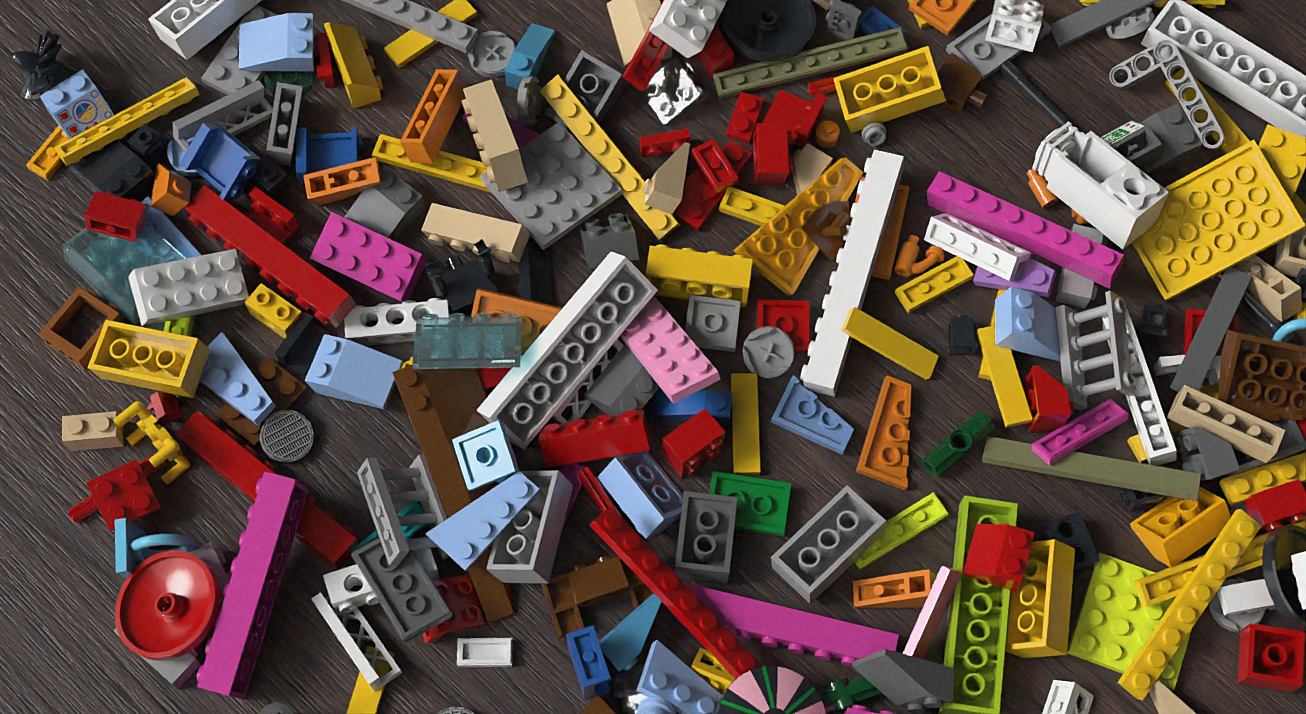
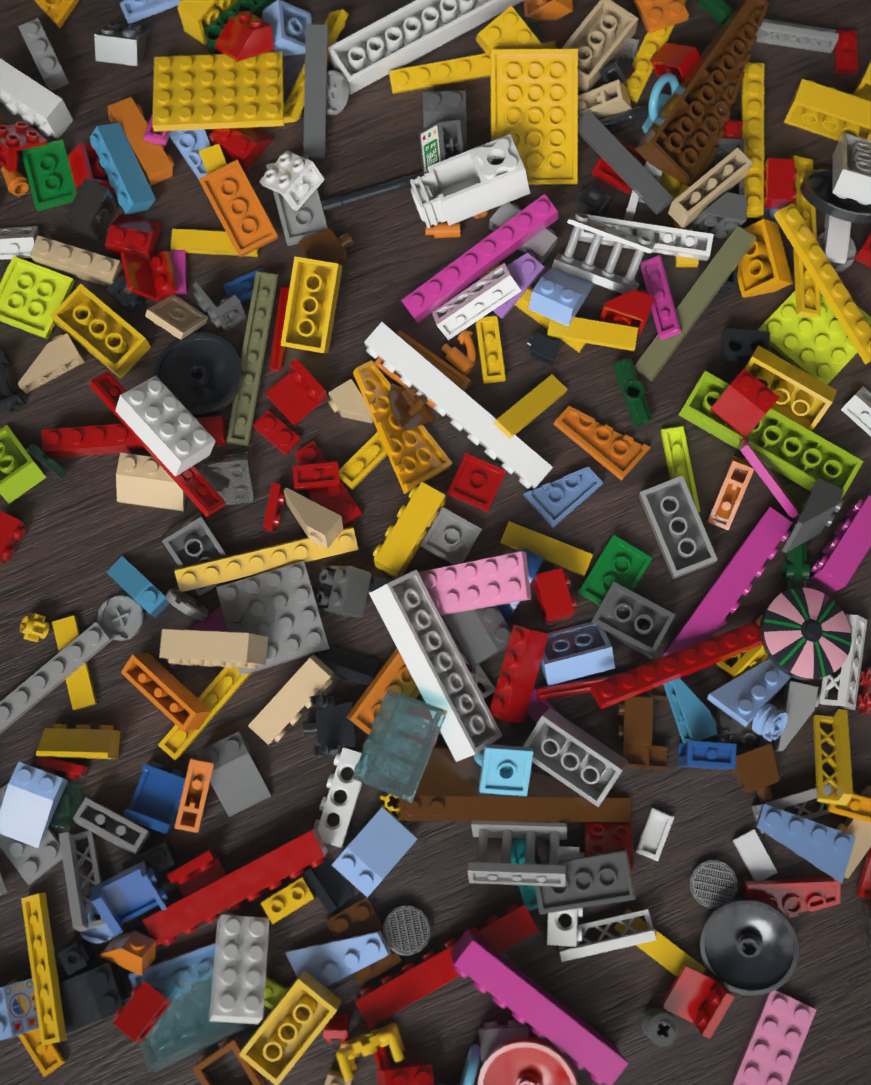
camera: 65 degrees left, 10 degrees up
dark pink brick [310,212,429,302] -> none
light blue wing [426,471,540,571] -> none
light grey tile [742,326,795,378] -> none
red brick [753,123,793,185] -> none
orange piece [815,121,840,148] -> none
light grey plate [862,123,887,146] -> none
light grey beam [1109,40,1226,150] -> none

